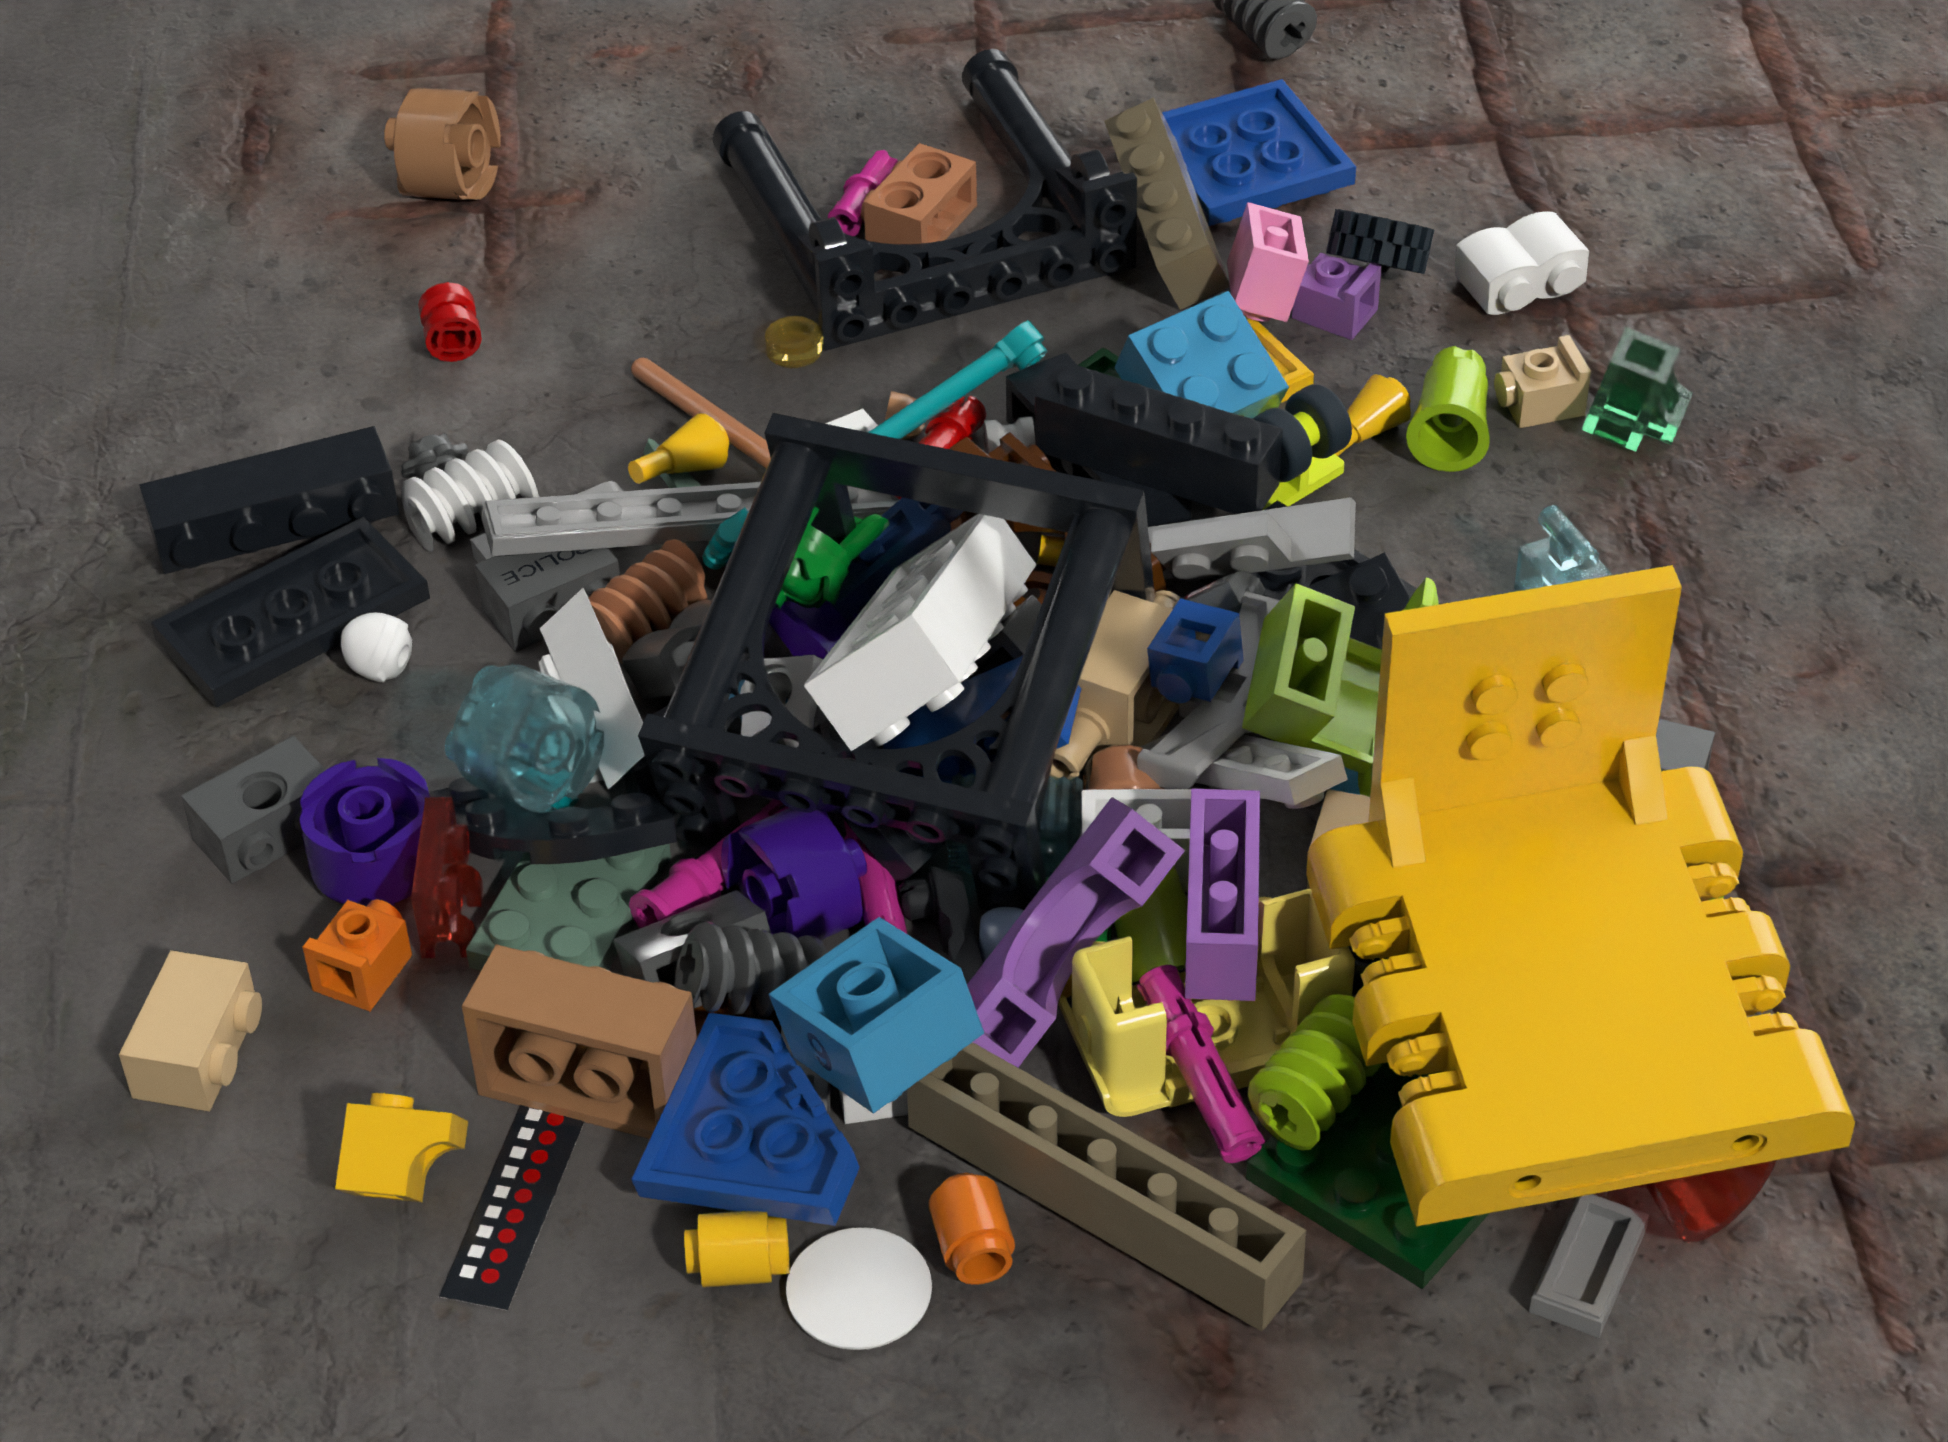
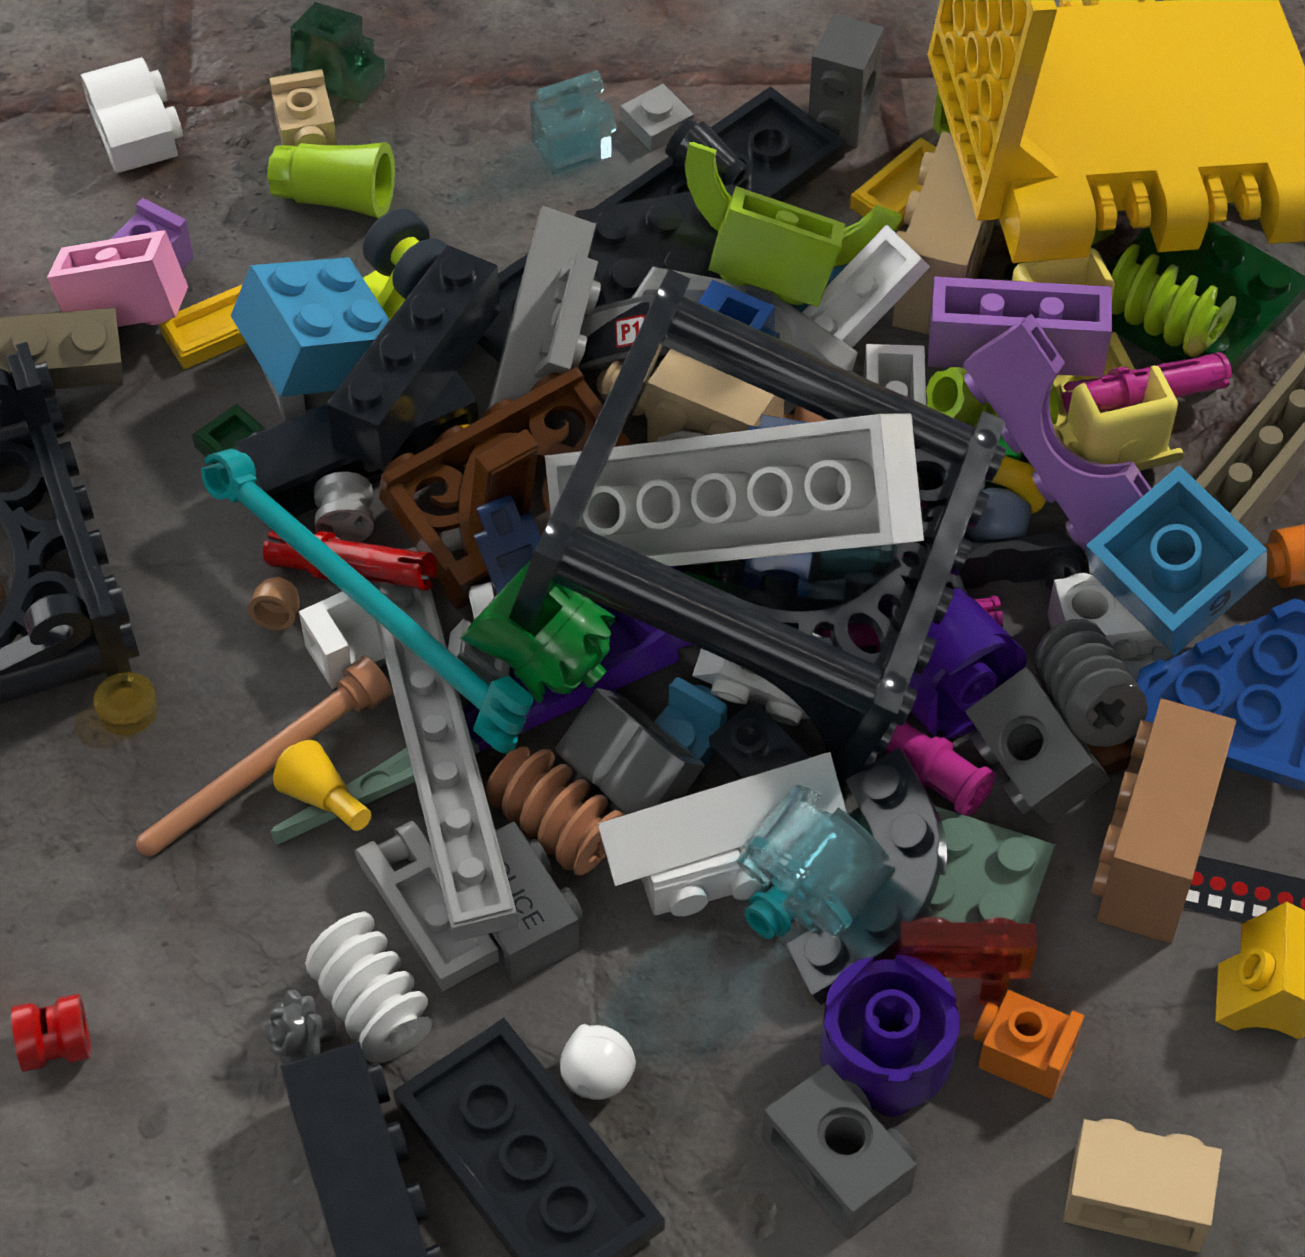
camera: 90 degrees left, 10 degrees up
black bush [1326,209,1435,274] -> none
yellow cone [1335,374,1411,456] -> none

